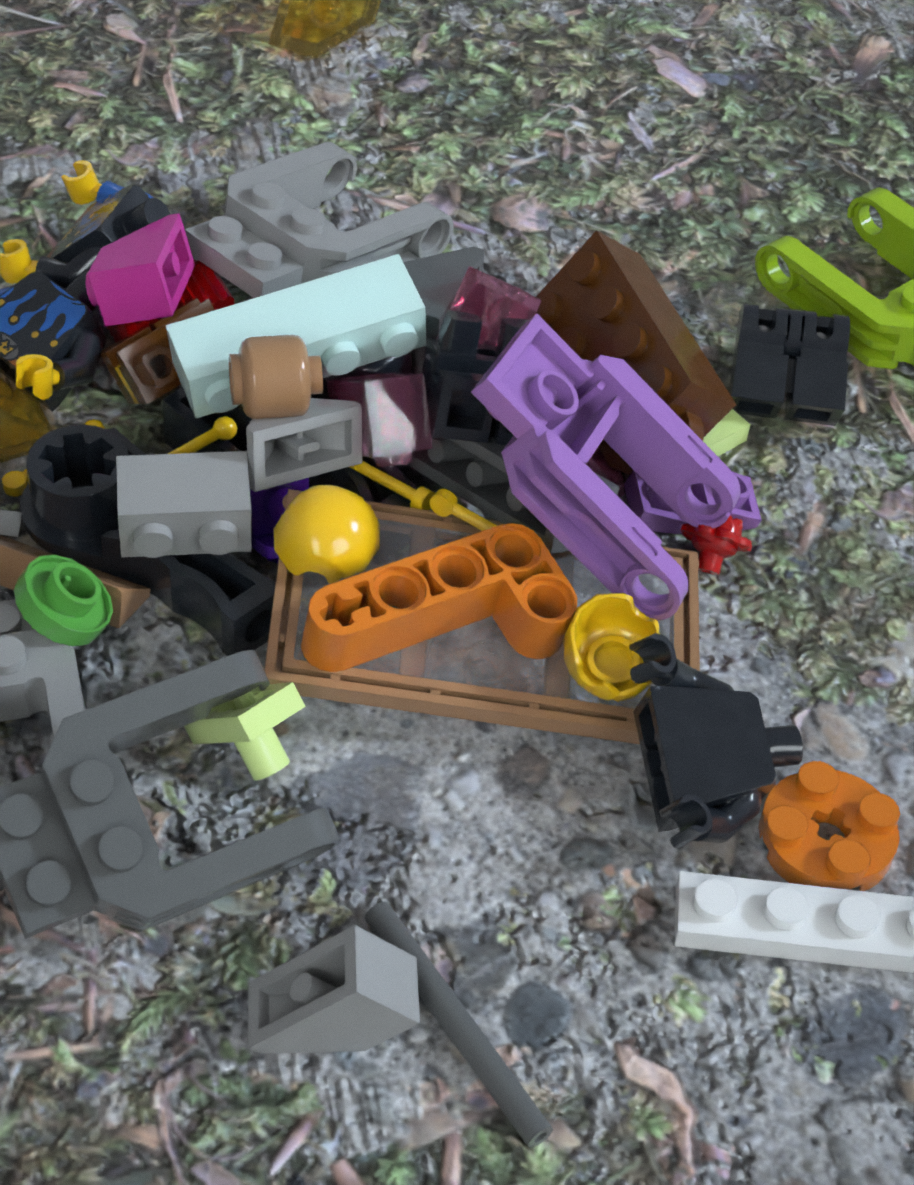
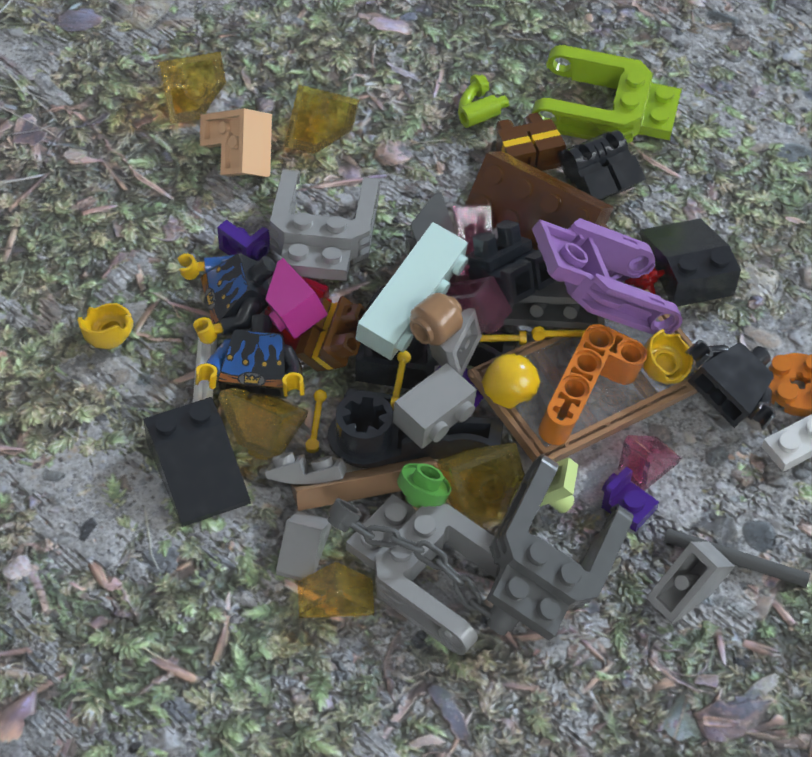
camera: 35 degrees left, 5 degrees up
none -> light nougat panel [200,108,272,177]
none -> dark purple bracket [217,220,270,261]
none -> clear yellow slope [284,84,360,154]
none -> clear yellow slope [436,443,525,530]
none -> lime plant [458,74,509,128]
none -> reddish brown hips [496,113,566,171]
none -> dark purple bracket [601,466,659,532]
none -> clear pink slope [618,435,682,491]
none -> black slope [639,218,741,307]

